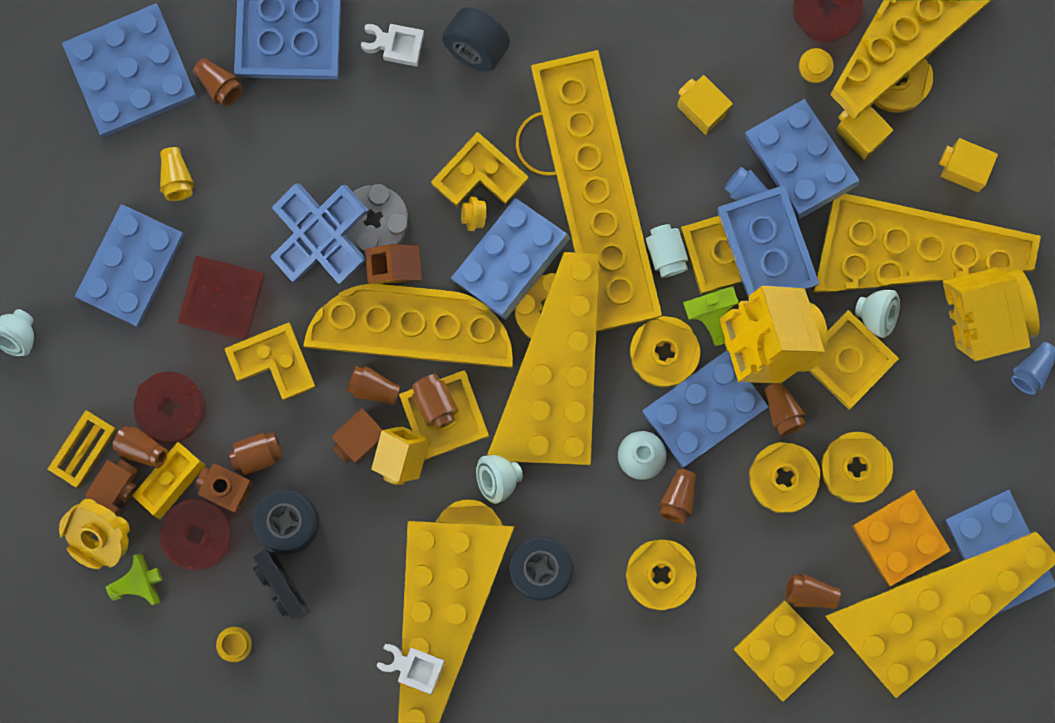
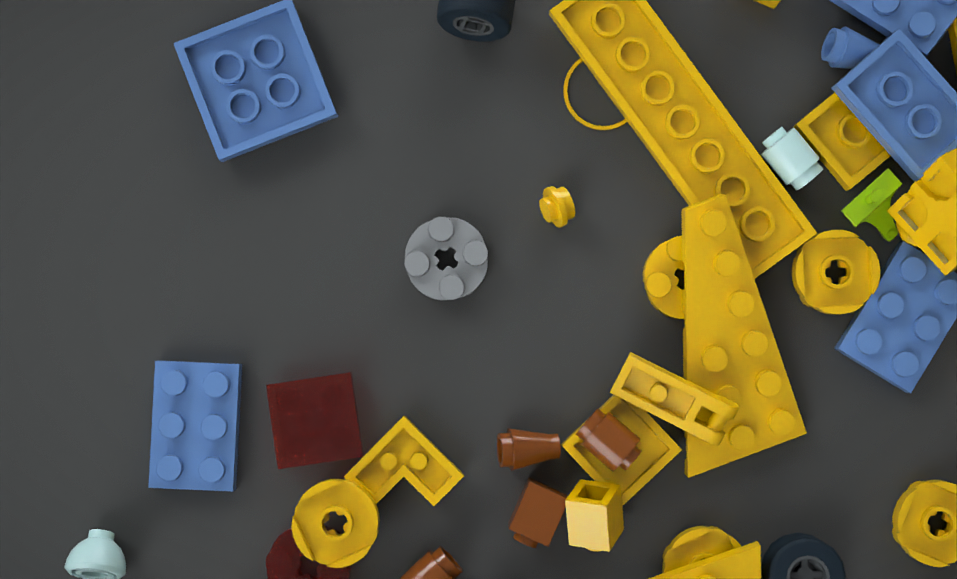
camera: 20 degrees left, 5 degrees up
medium blue plate [62,3,197,138] -> none
yellow cone [160,147,195,201] -> none
dark orange cone [193,58,243,107] -> none
medium blue plate [270,184,369,284] -> none
yellow plate [303,284,513,369] -> none
white plate [361,24,424,67] -> none
dark orange brick [365,244,422,285] -> none
yellow plate [431,132,529,207] -> none
medium blue plate [451,198,570,320] -> none
light aqua brick [476,455,523,504] -> none
light aqua brick [618,431,667,480] -> none
dark orange cone [658,469,697,524] -> none
none -> yellow plate [291,479,380,568]
none -> yellow plate [610,352,740,446]

